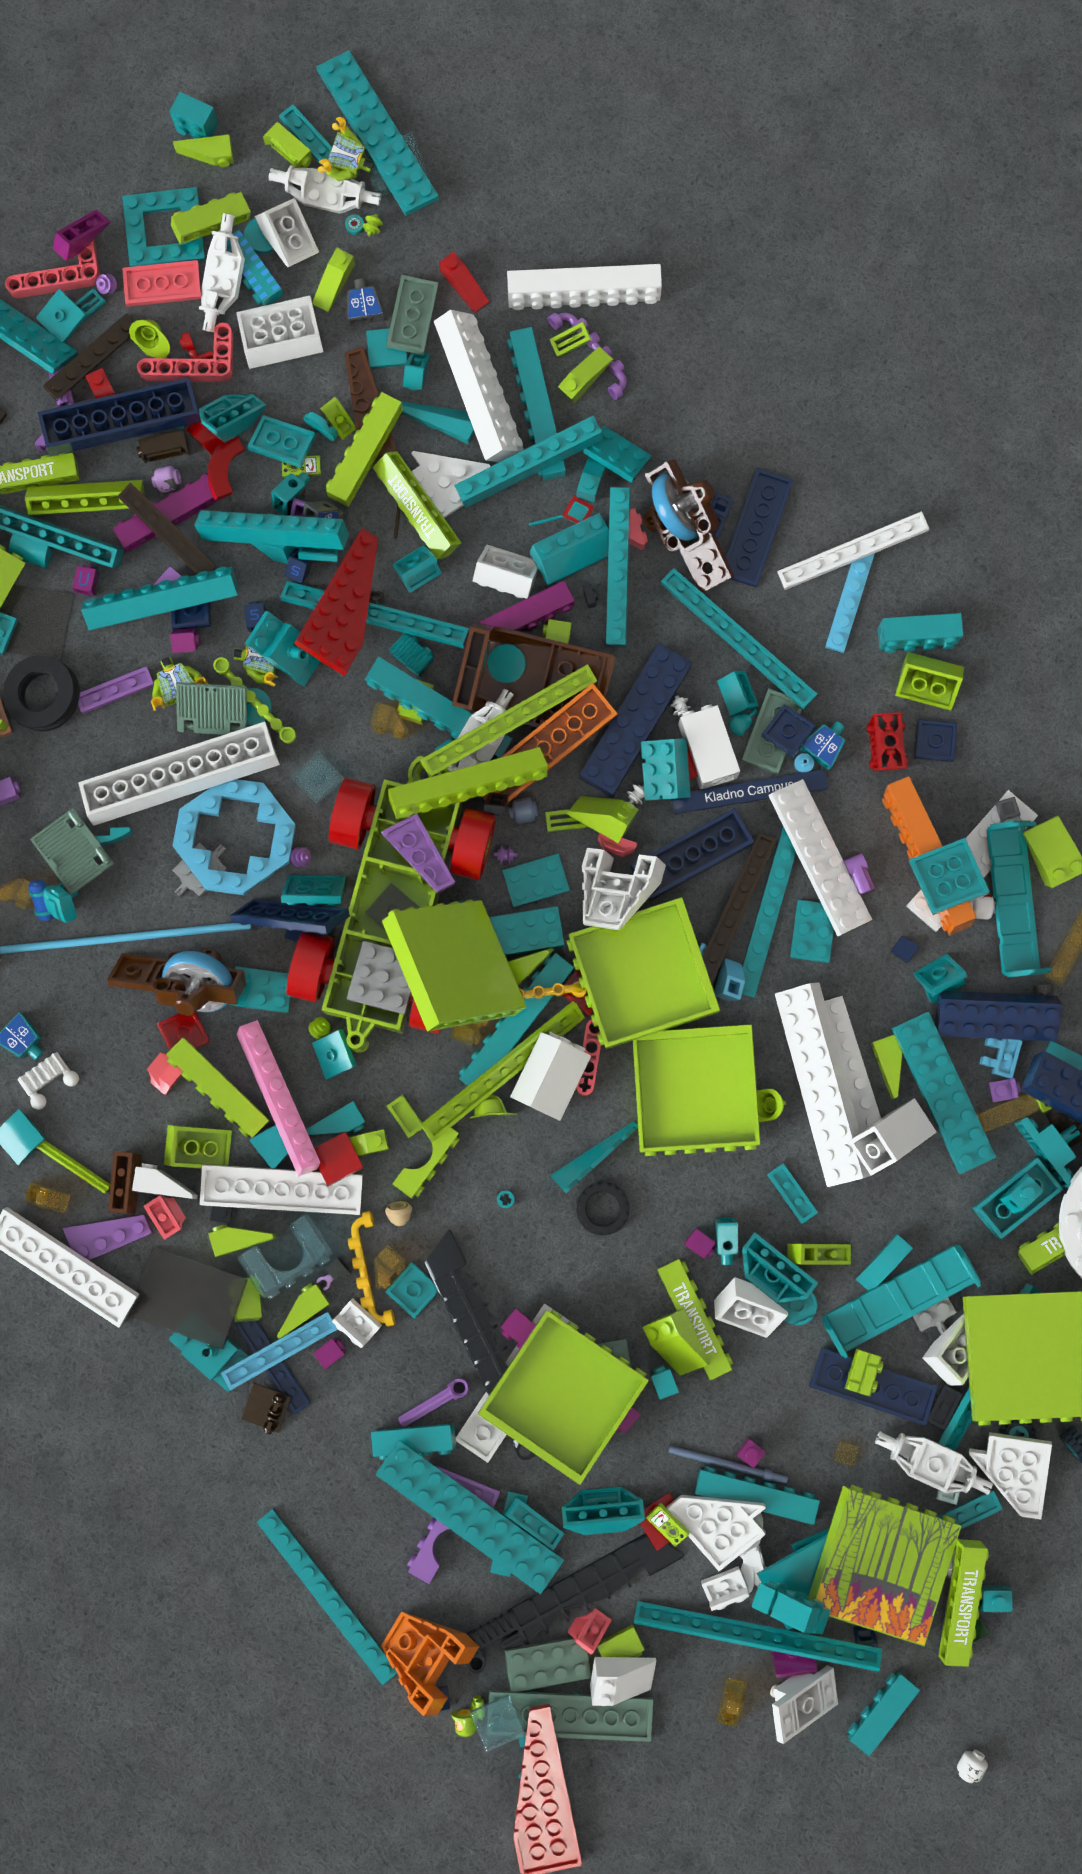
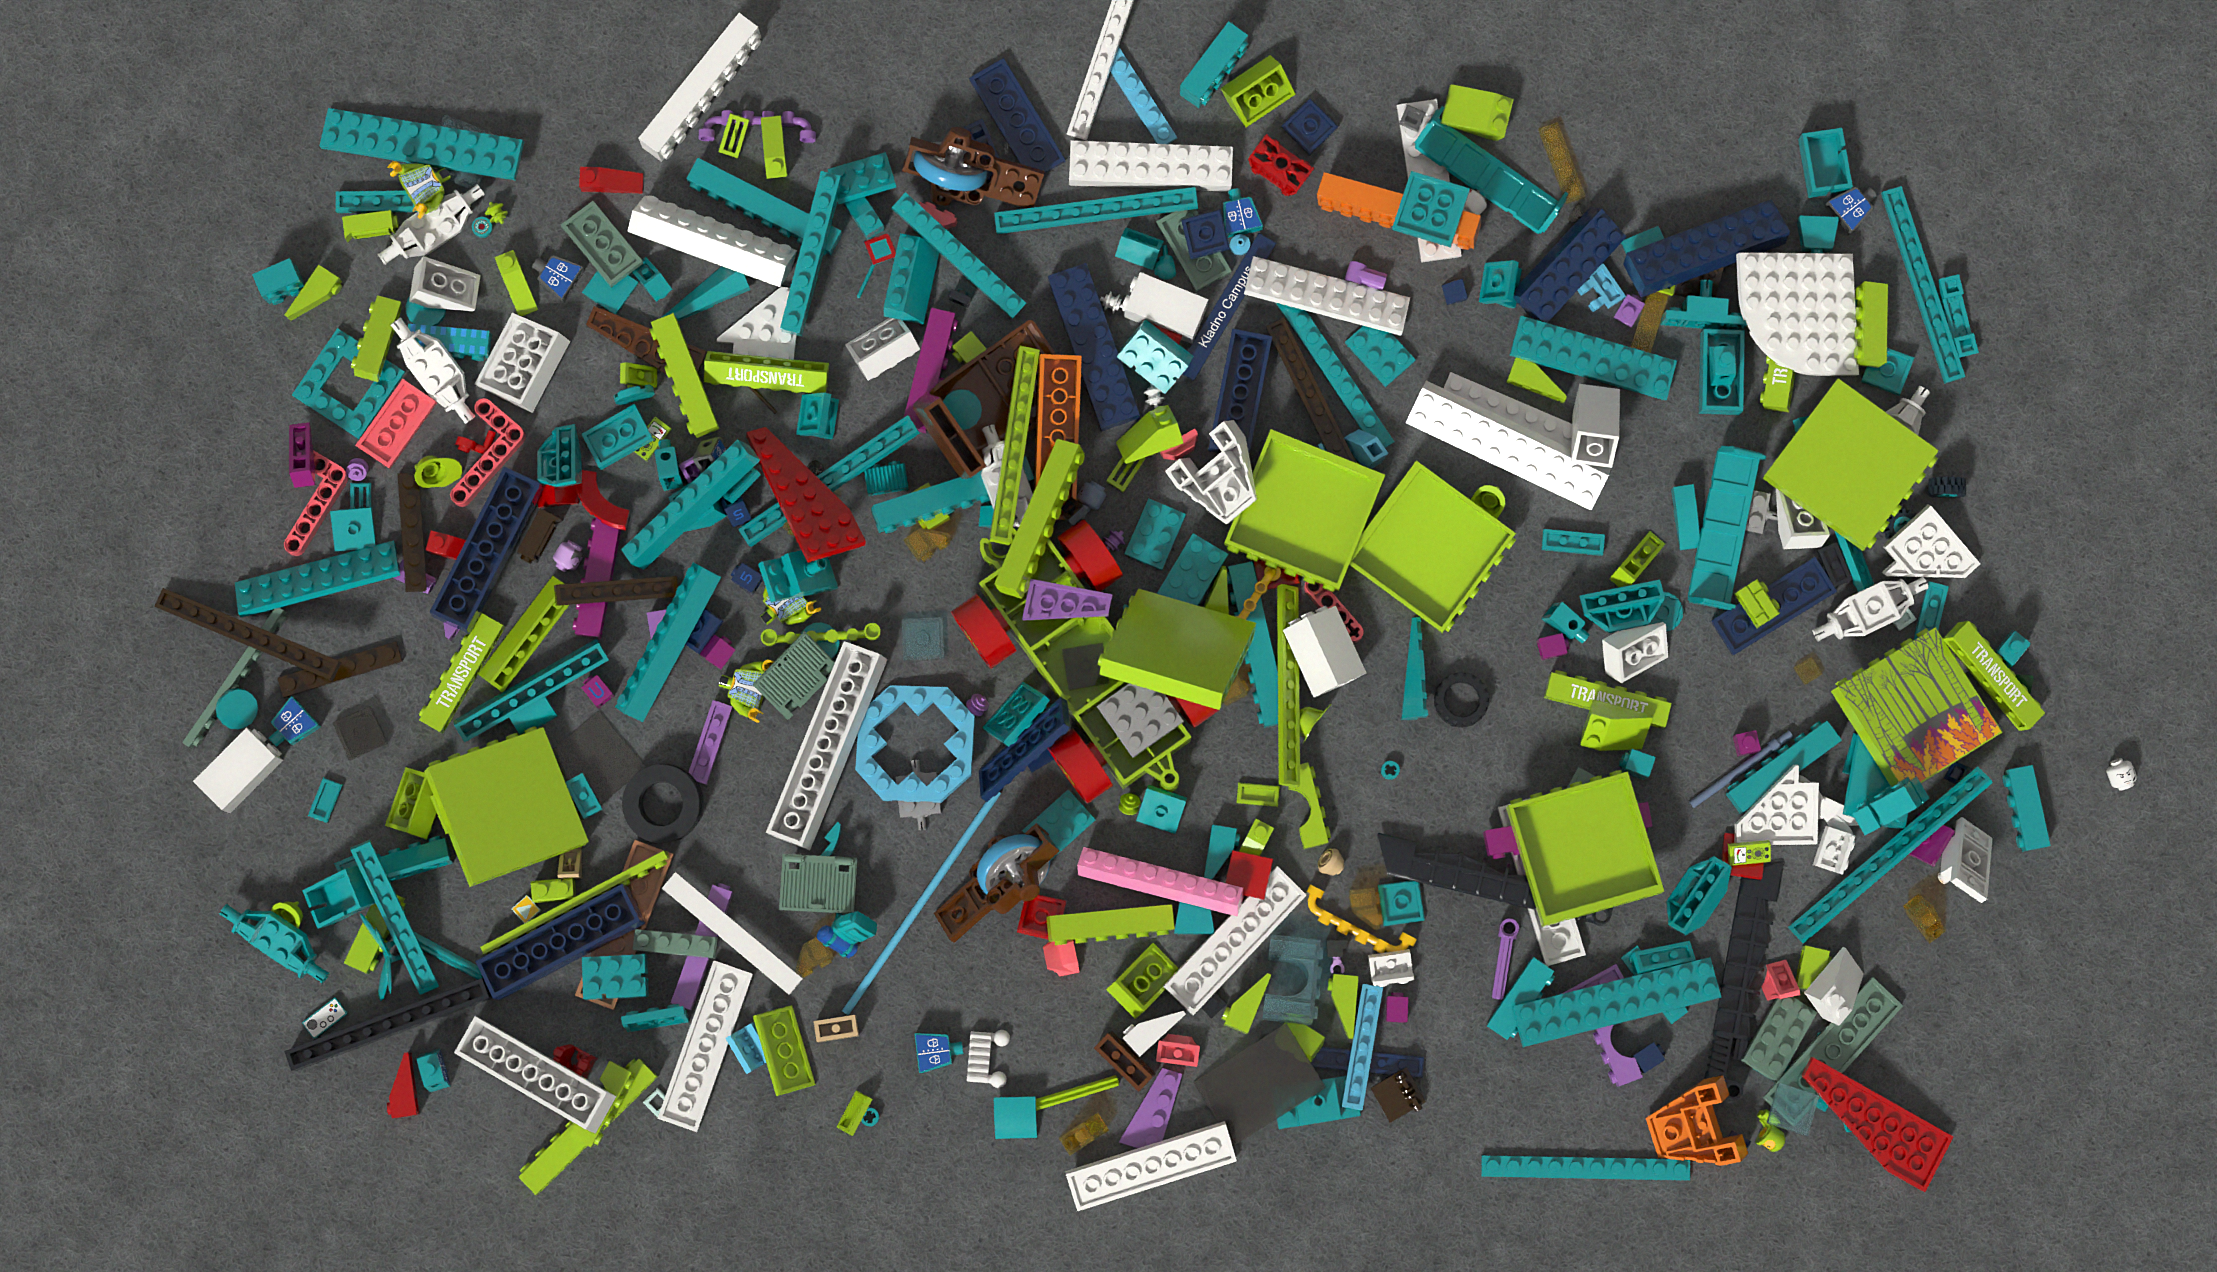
camera: 55 degrees left, 0 degrees up
none -> white brick [1069,141,1233,192]
none -> dark blue brick [1631,1042,1665,1073]

